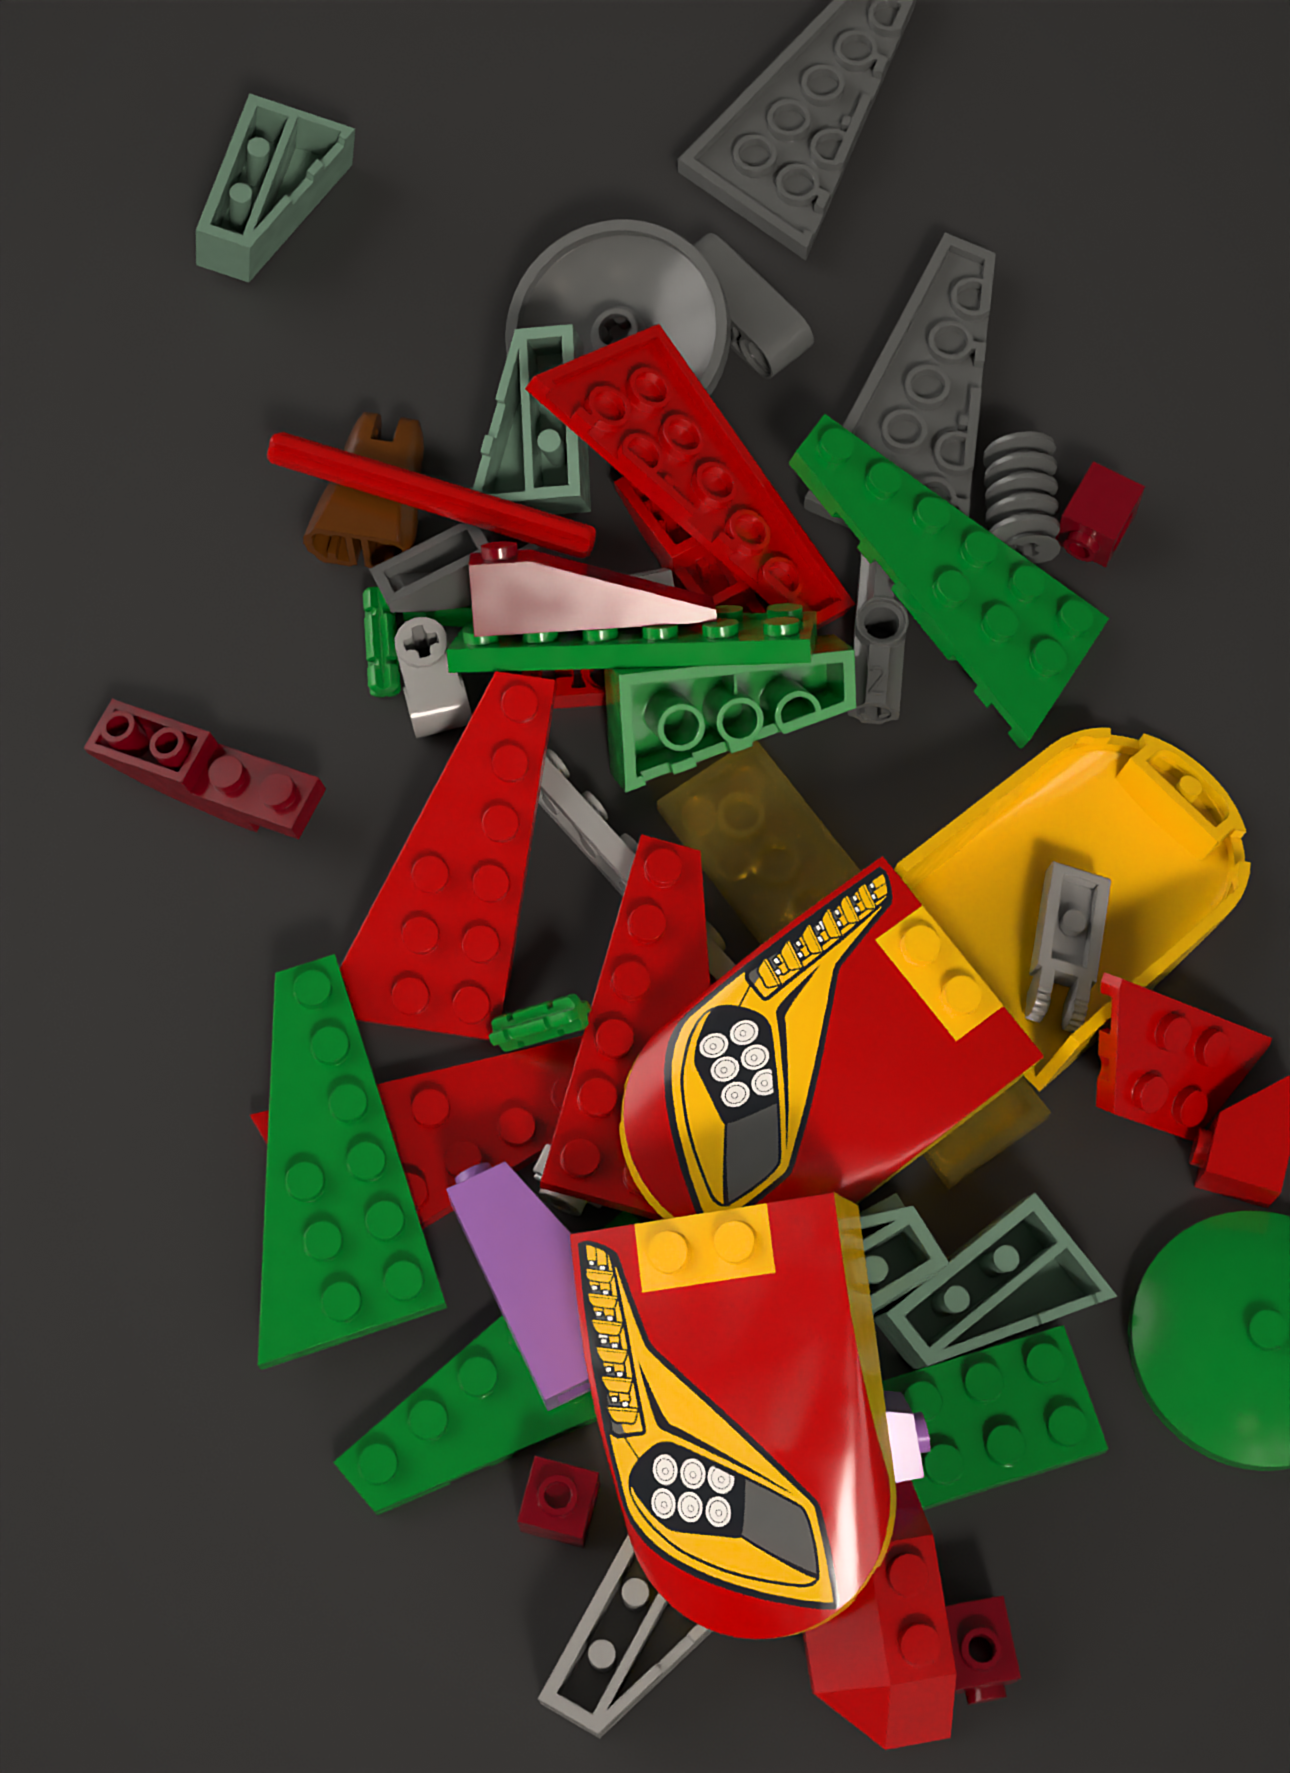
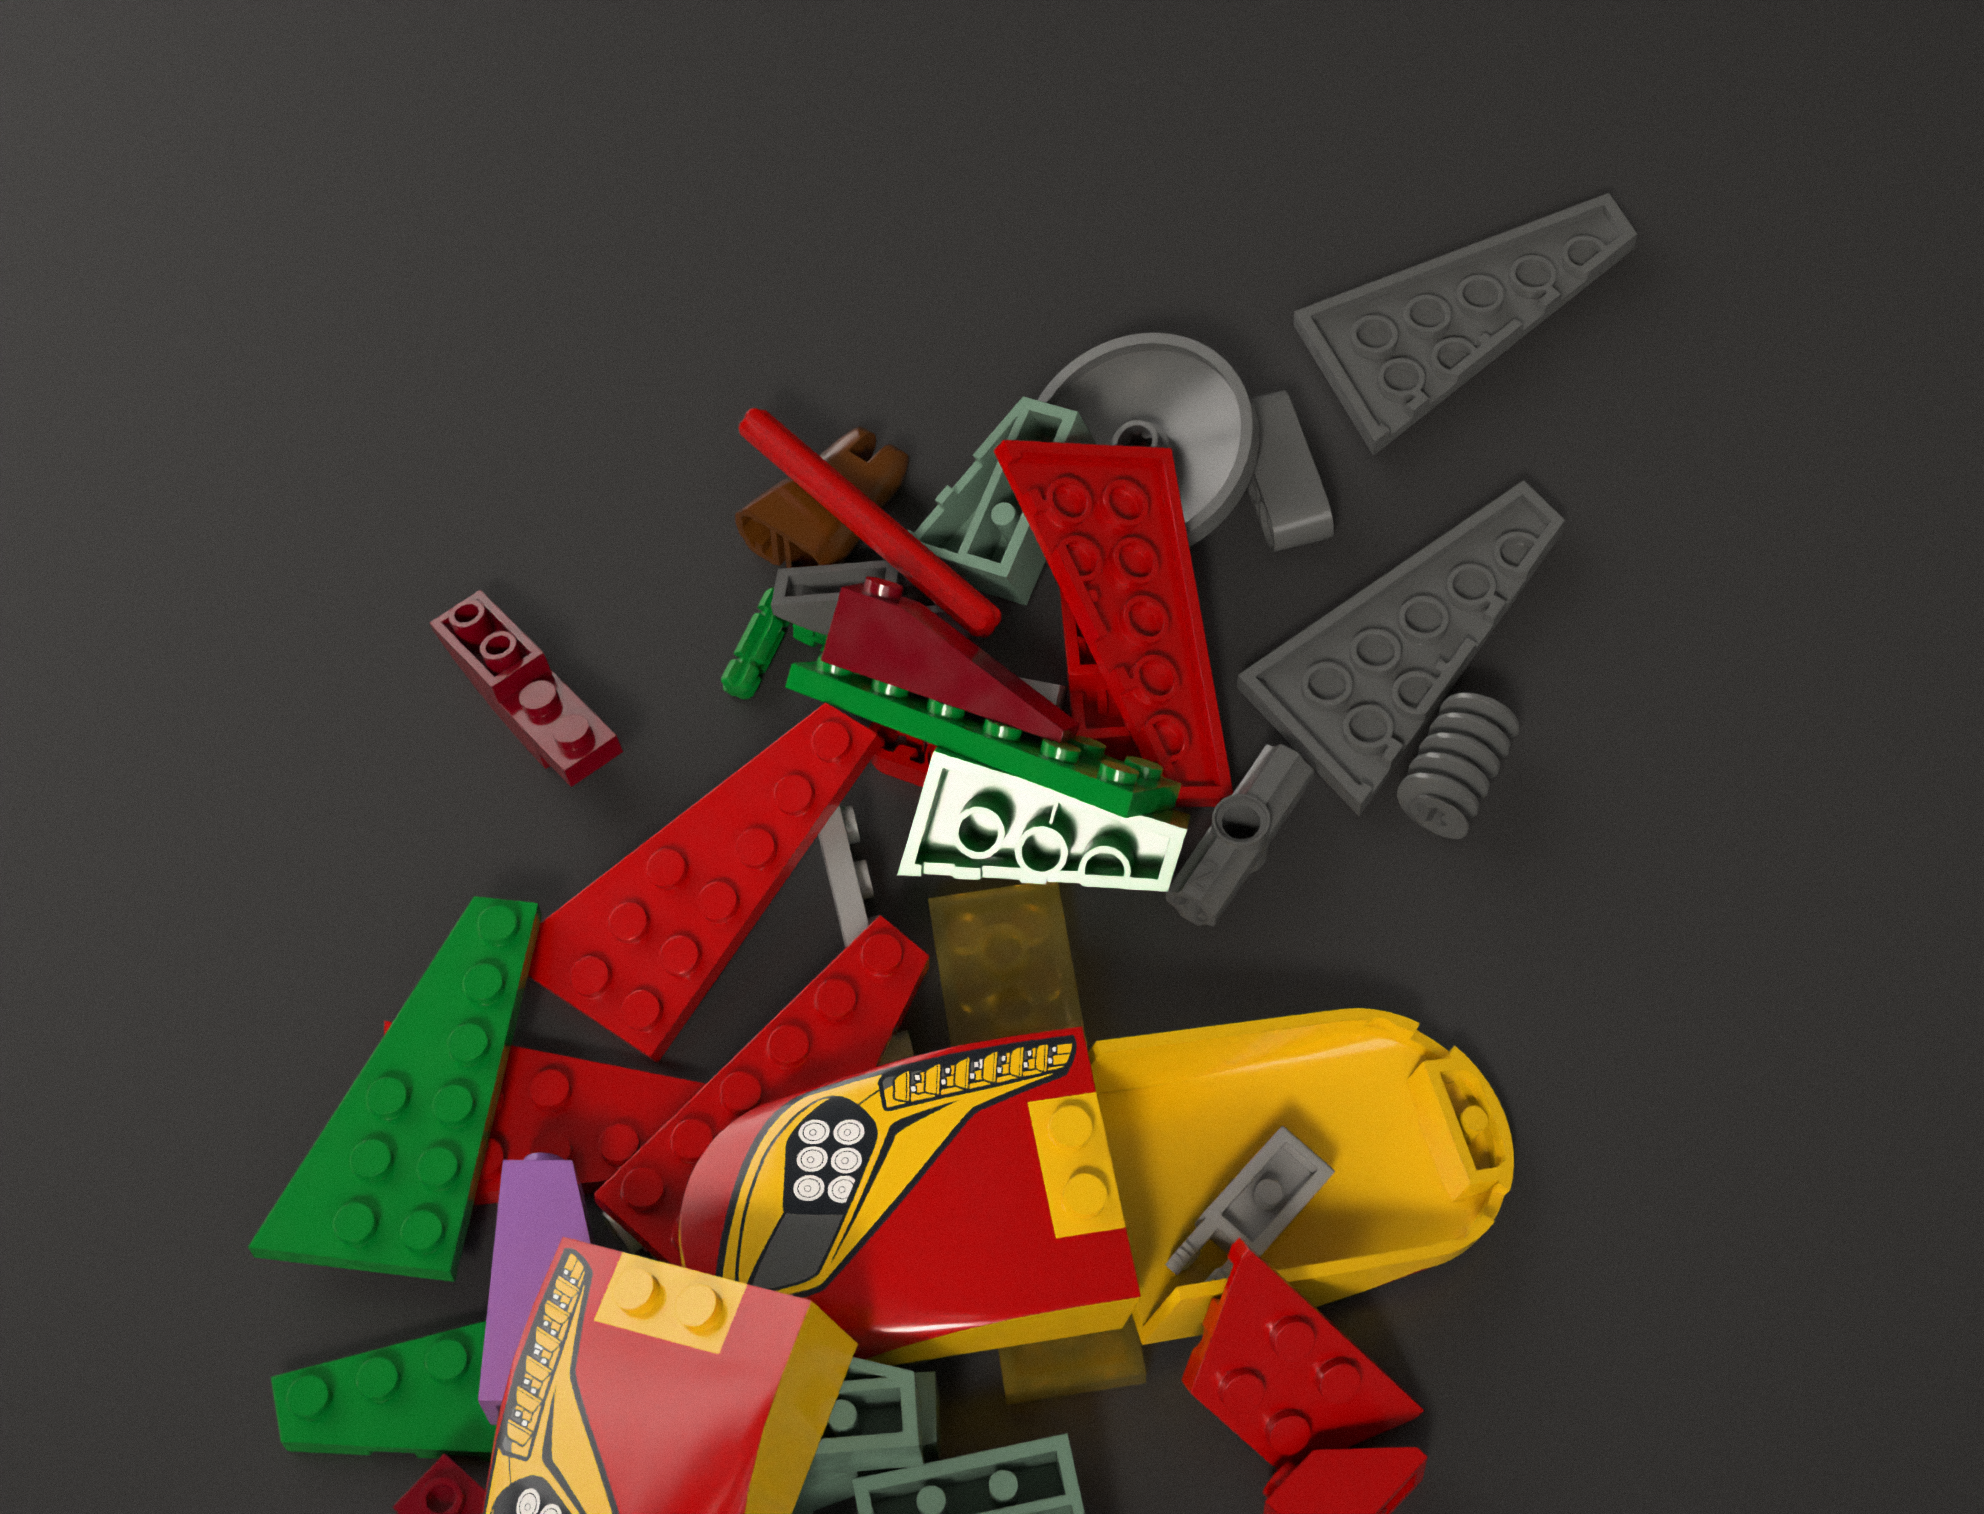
camera: 30 degrees right, 10 degrees down
sand green wedge [196,93,355,282] -> none
light grey piece [395,617,472,739] -> none
green axle [488,993,591,1052] -> none
green wing [789,414,1109,749] -> none
dark red brick [1055,461,1146,568] -> none

